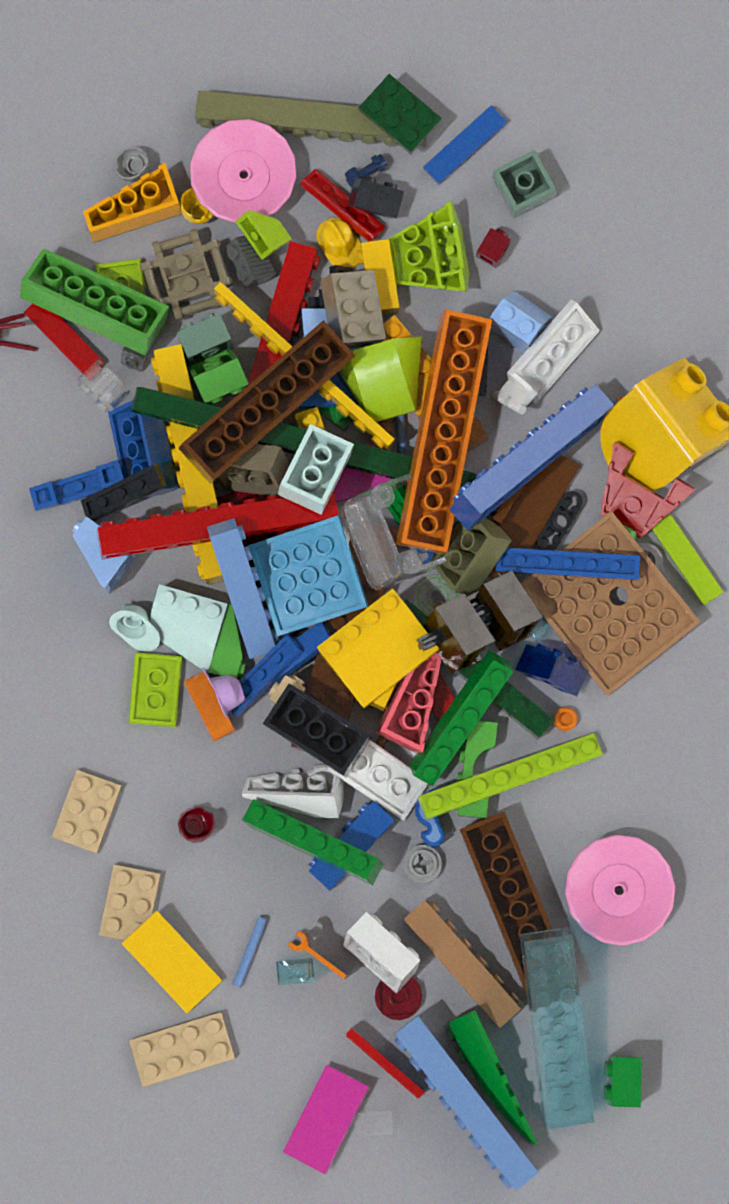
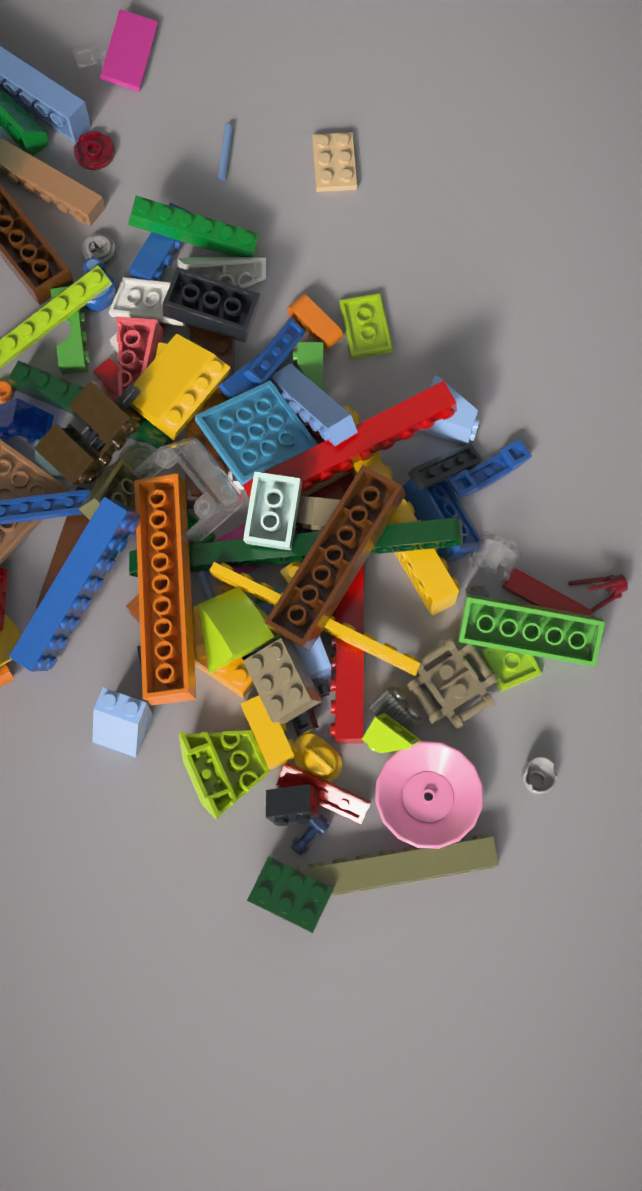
camera: 160 degrees right, 10 degrees down
tan plate [52,770,122,853] -> none
light orange wedge [83,163,181,243] -> none
light aqua piece [109,603,161,651] -> none
yellow tile [121,910,222,1013] -> none
tan plate [129,1012,235,1087] -> none
light aqua wedge [150,584,228,674] -> none
sand green brick [177,313,234,365] -> none
dark red hair [177,807,215,843] -> none
yellow hair [180,188,214,224] -> none
bright green brick [188,348,248,404] -> none
lavender piece [203,668,245,718] -> none
tan bracket [269,675,306,705] -> none
clear light blue slope [276,958,315,985] -> none
orange flag [288,931,348,979] -> none
white brick [343,912,420,994] -> none
red tile [346,1028,425,1099] -> none
green brick [409,650,514,787] -> none
blue tile [423,105,507,185] -> none
dark red brick [476,228,511,268] -> none
sand green brick [492,150,556,218] -> none
white hinge [492,300,600,415] -> none
black beam [537,491,583,551] -> none

